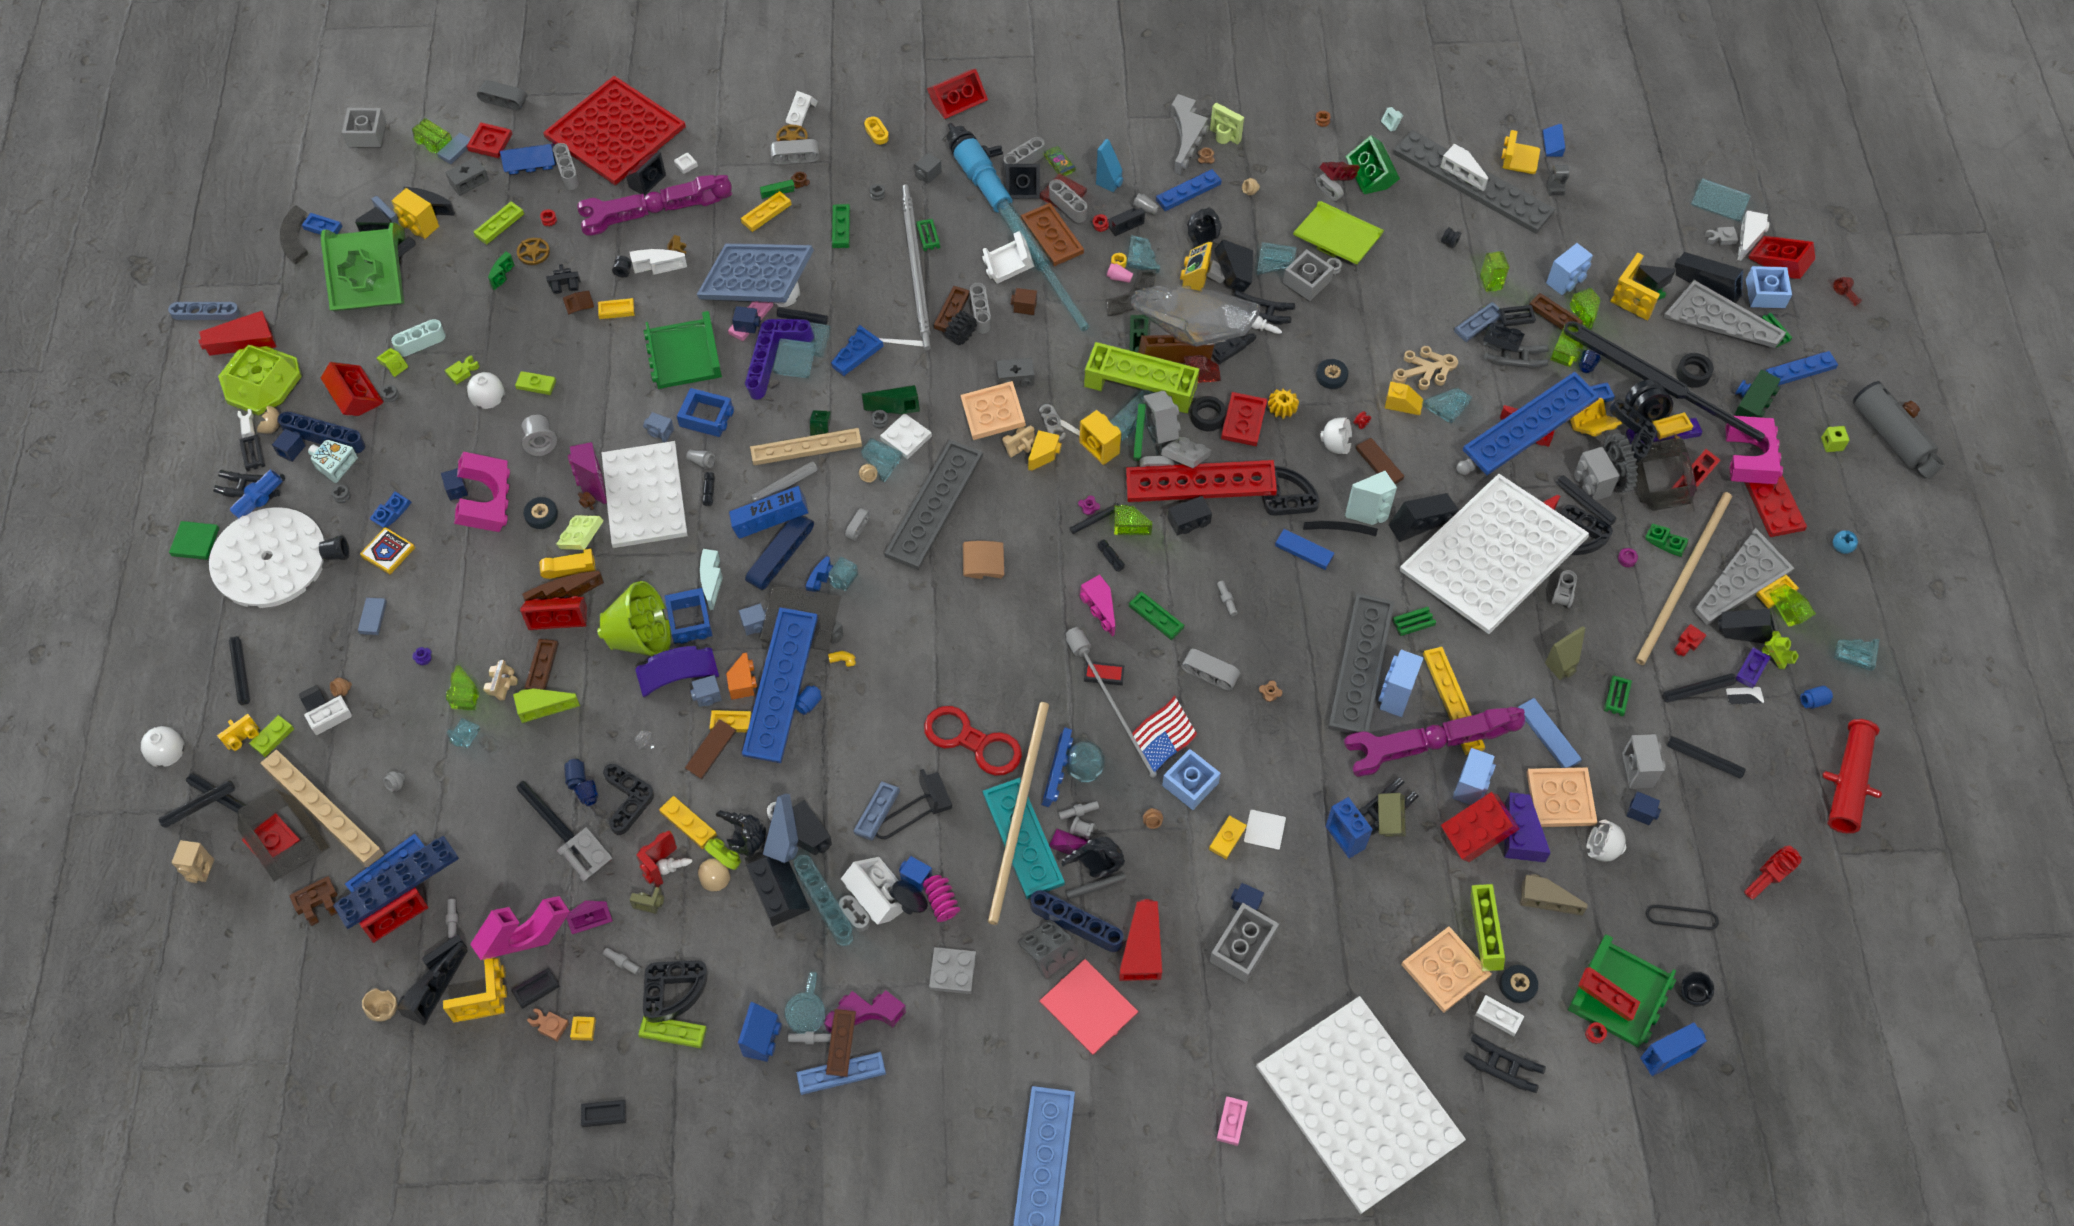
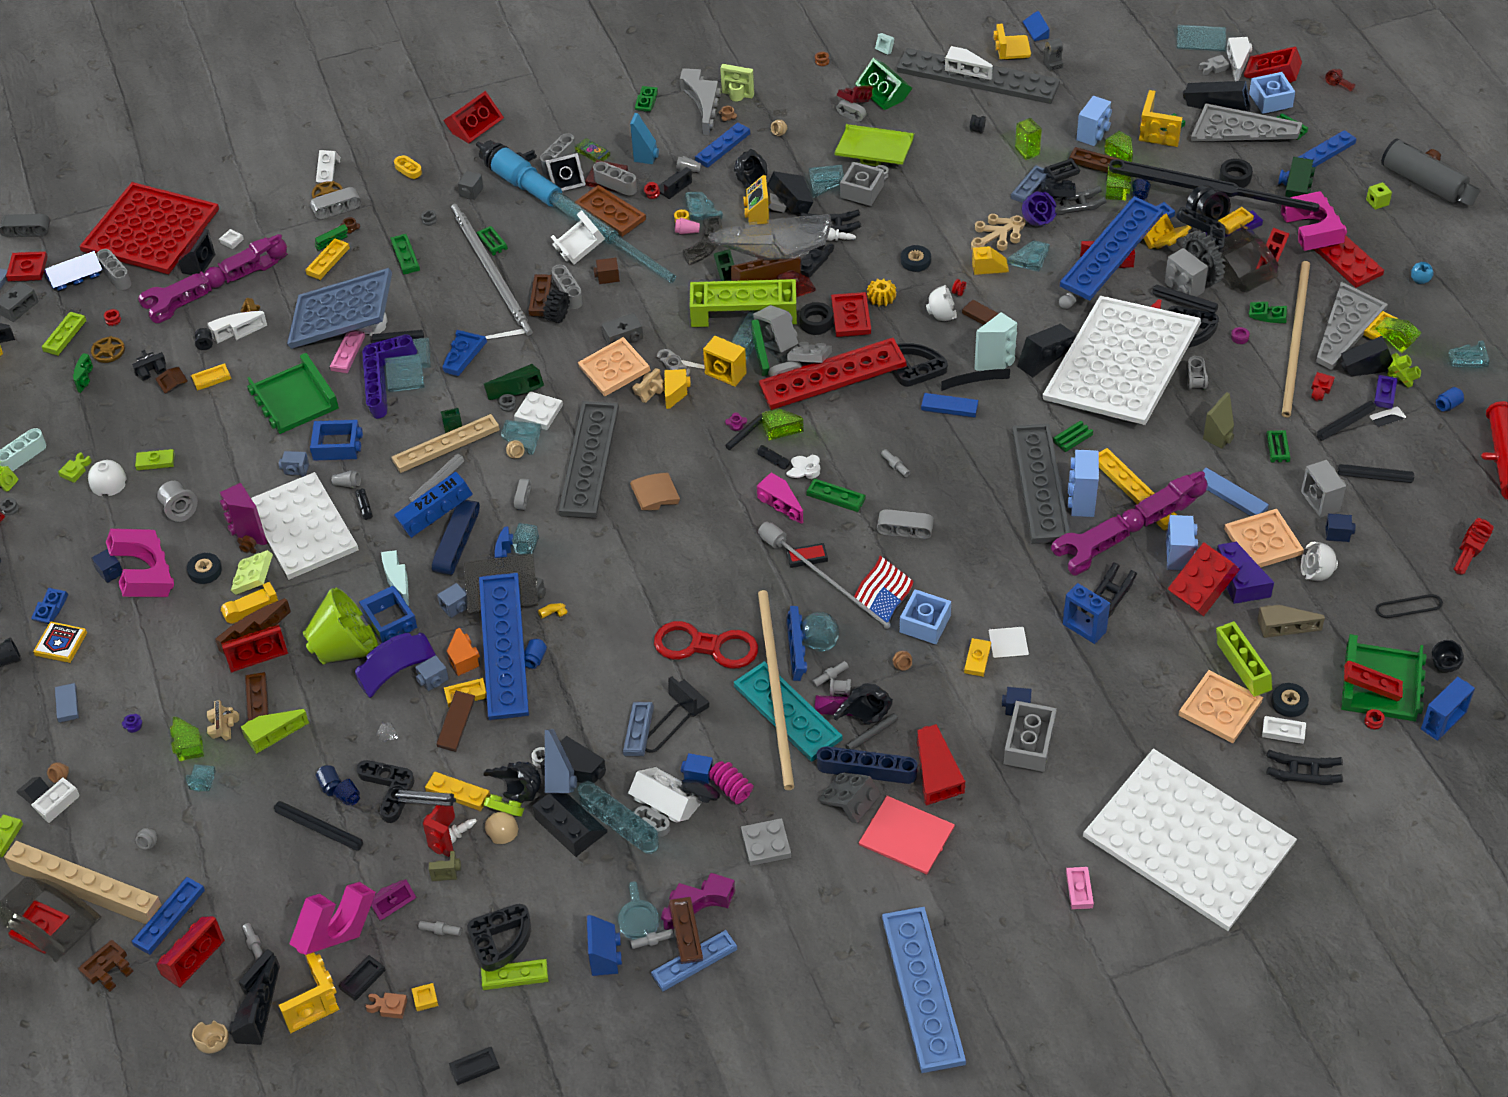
camera: 15 degrees left, 10 degrees down
dark blue bracket [333,836,459,929] -> none
light grey plate [557,827,612,882] -> none
dark blue brick [732,306,761,334] -> none
black brick [1168,496,1212,535] -> none
medium nougat plate [1259,681,1282,702] -> none
olive hinge [1378,793,1406,837] -> none
black slope [1635,265,1675,292] -> none
none -> axle [395,790,456,806]
none -> green slope [635,86,658,111]
none -> white plate [786,454,821,479]
none -> dark purple cylinder [1022,191,1056,226]

